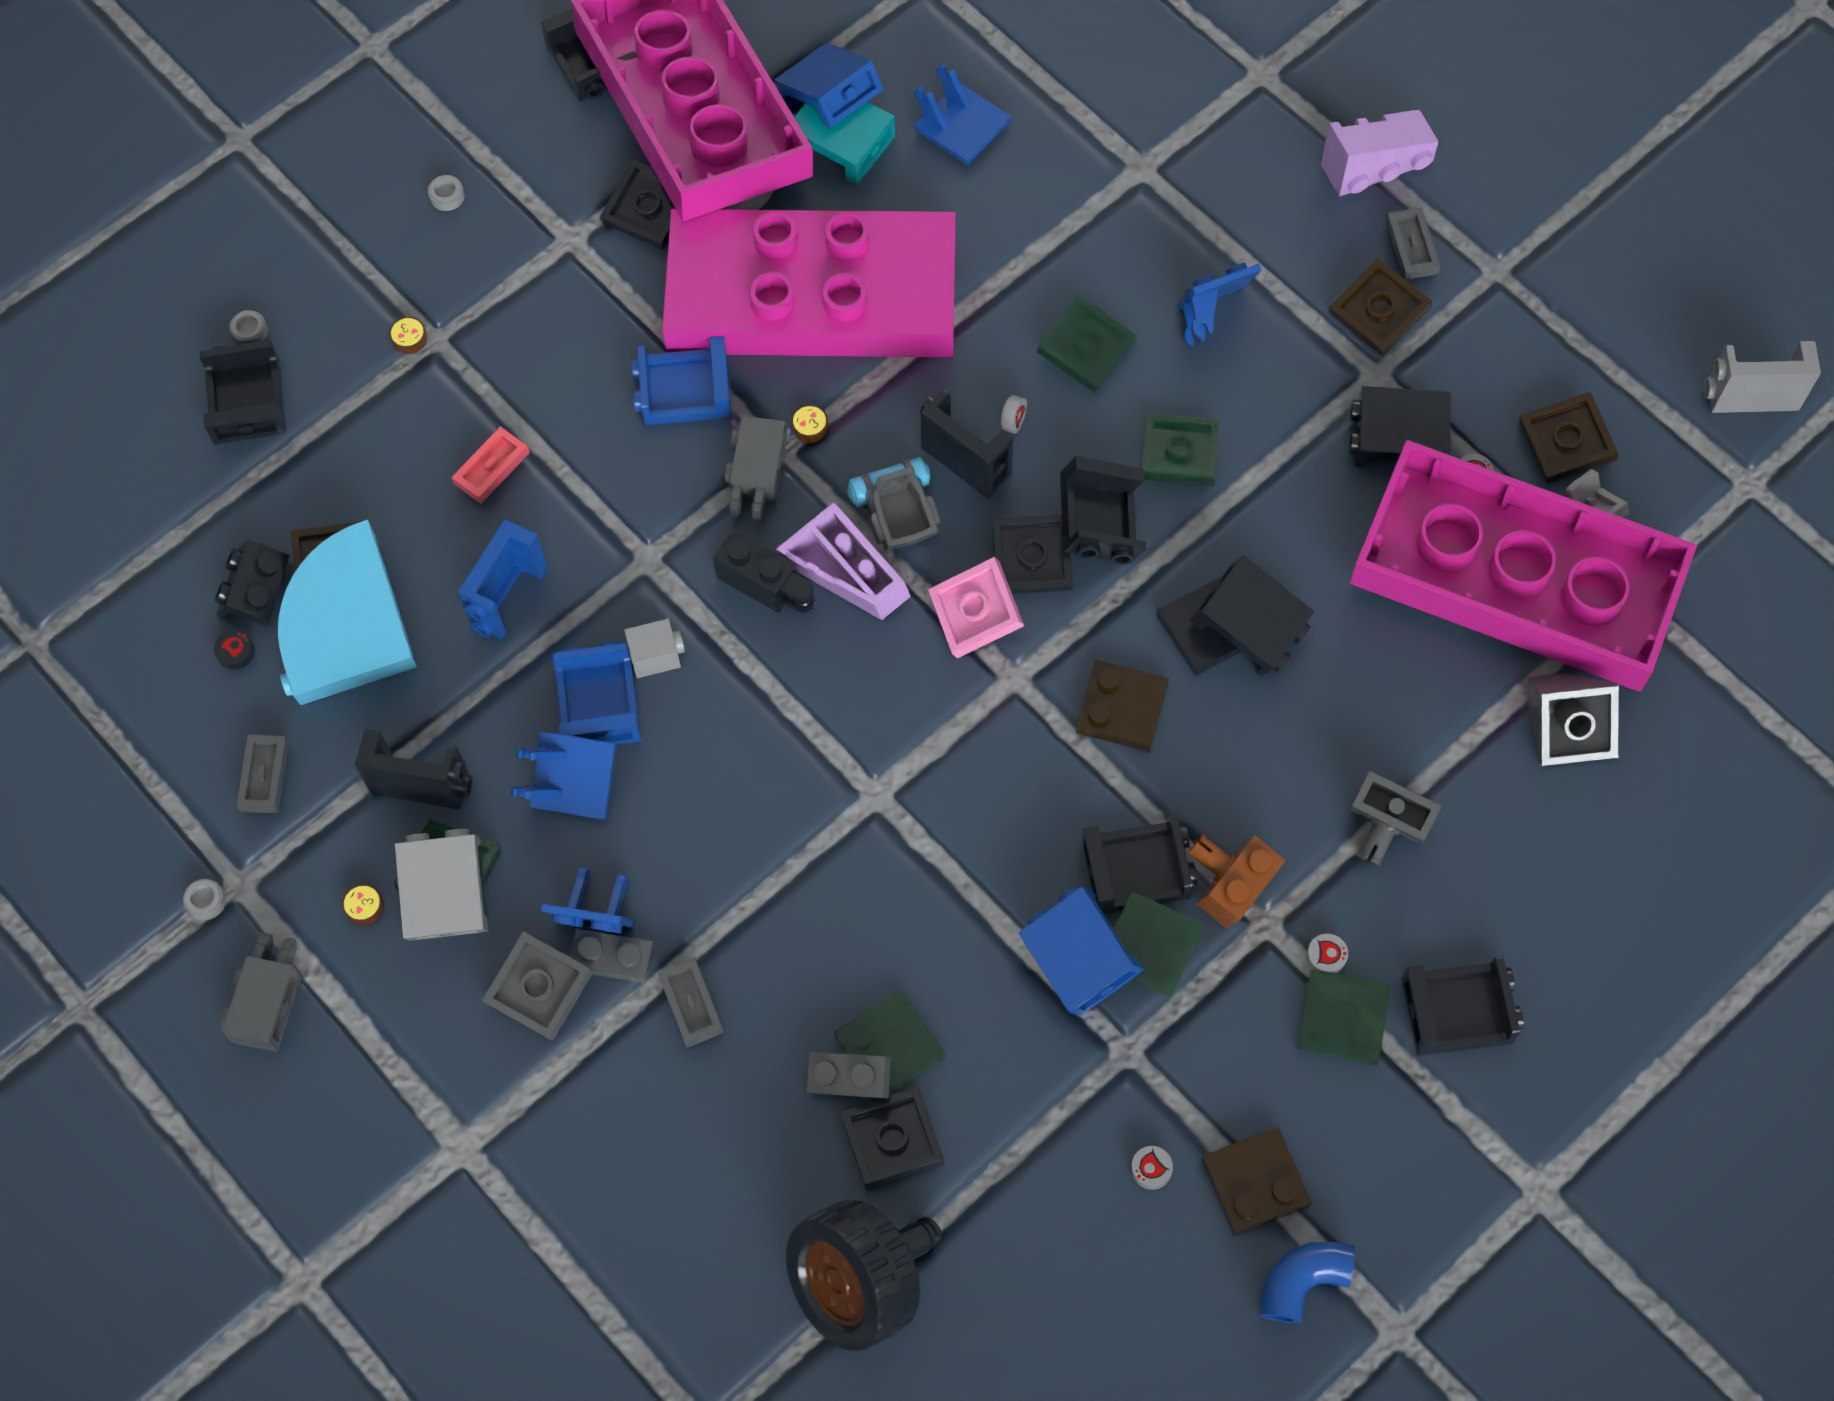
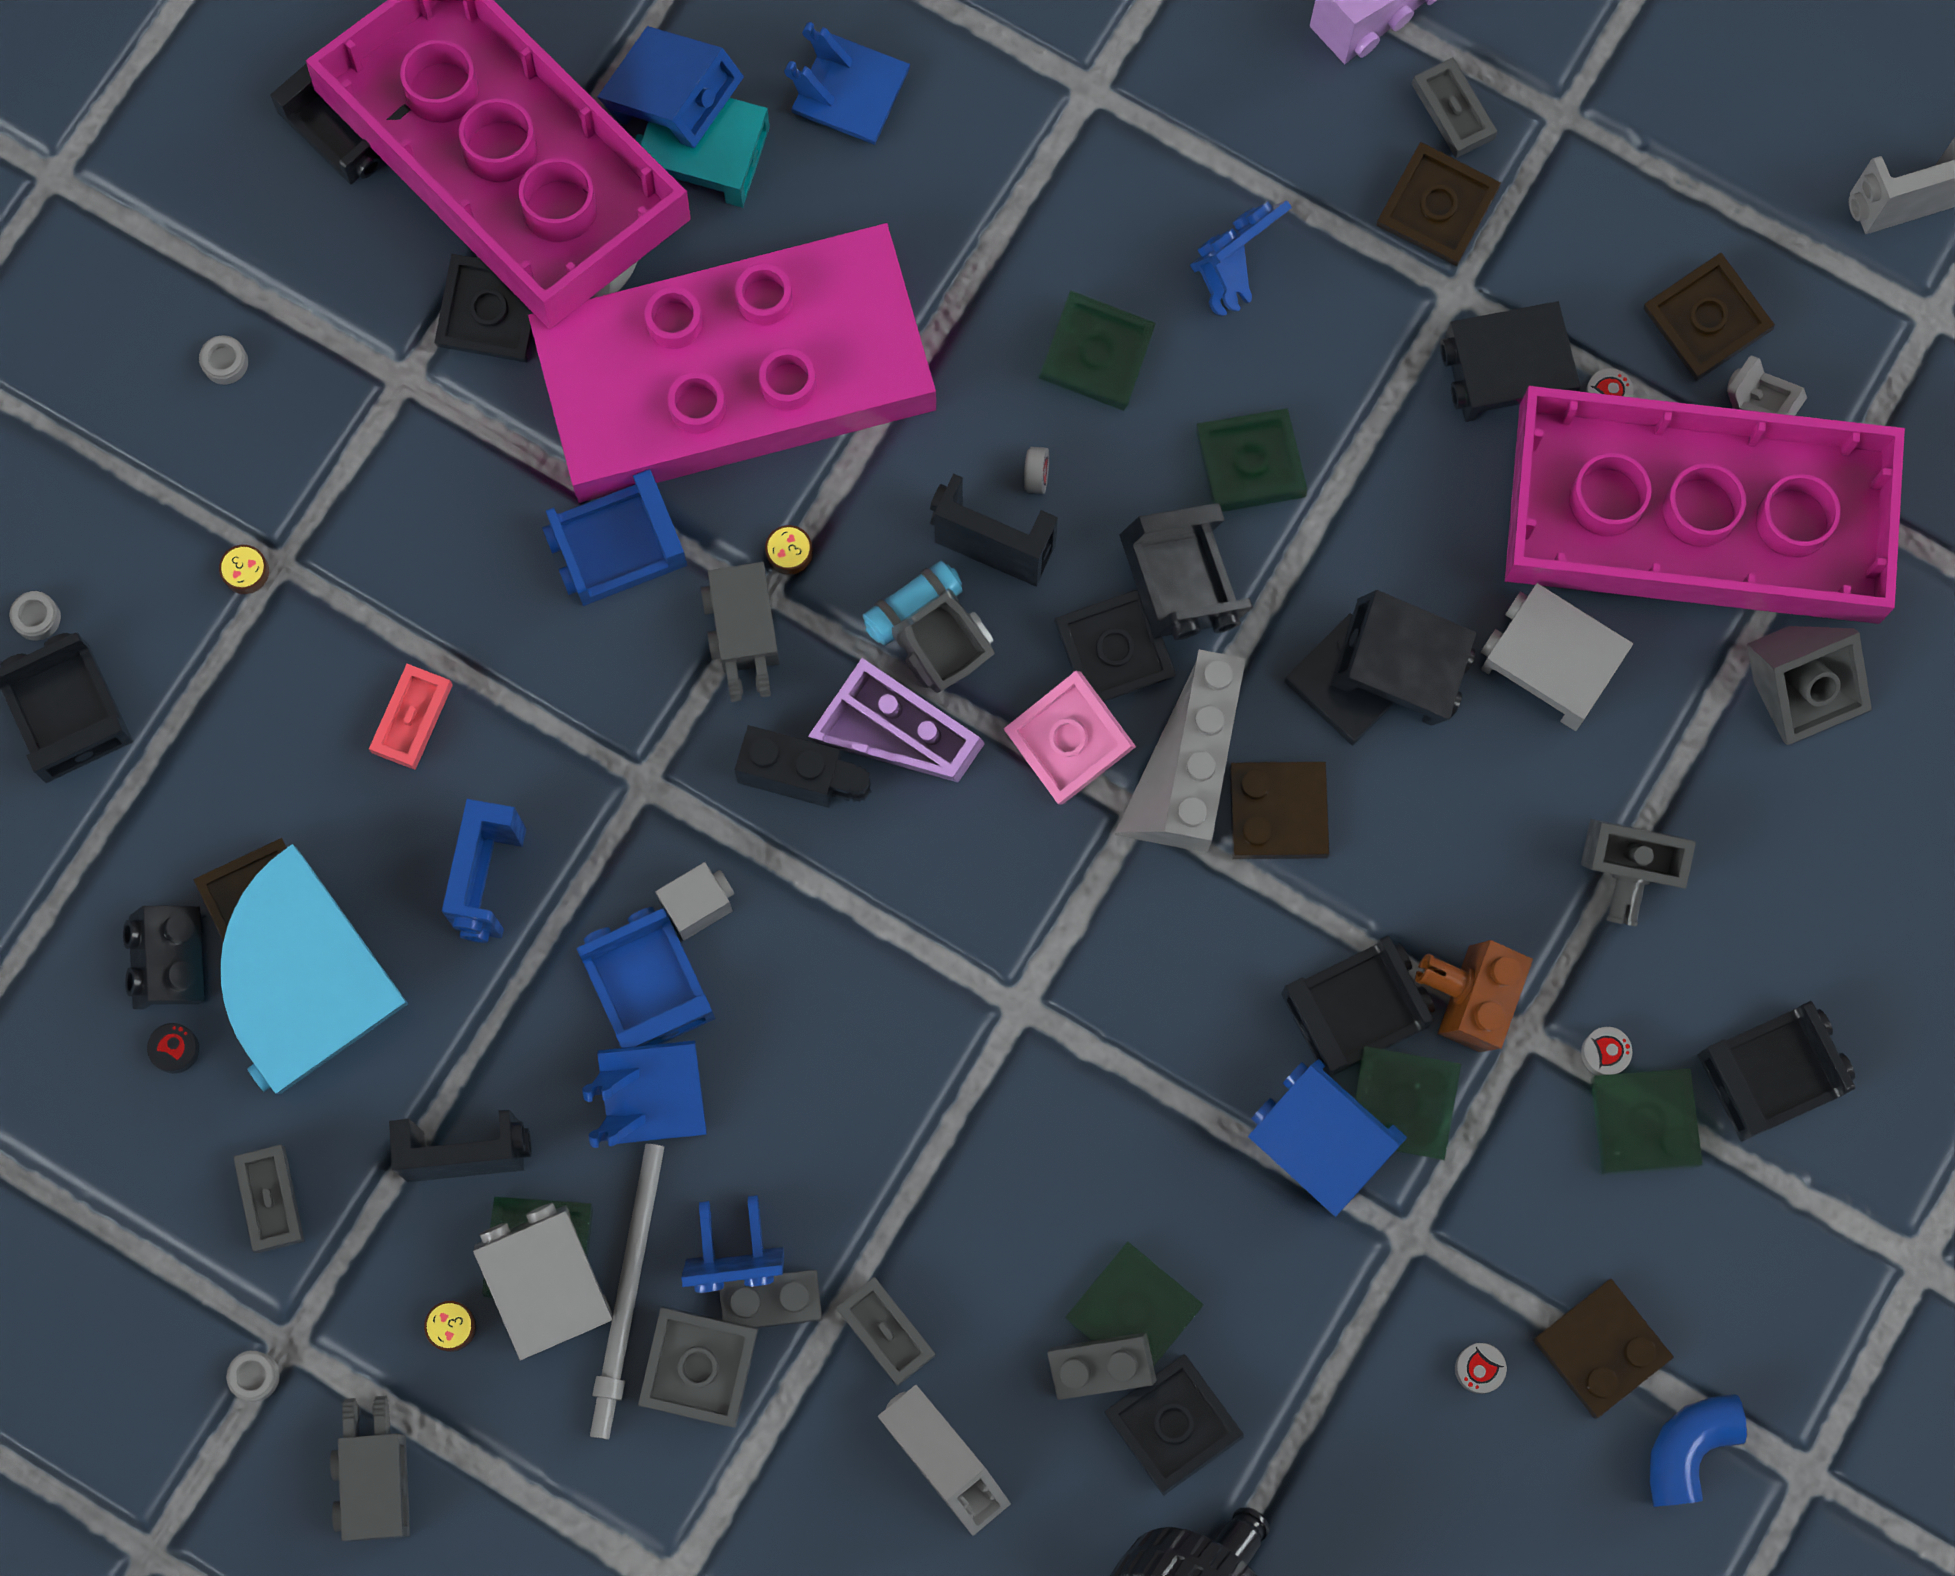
camera: 20 degrees left, 10 degrees up
none -> light grey bar [590,1144,665,1440]
none -> light grey slope [878,1385,1011,1536]
none -> light grey wedge [1115,649,1246,853]
none -> light grey panel [1480,583,1634,731]

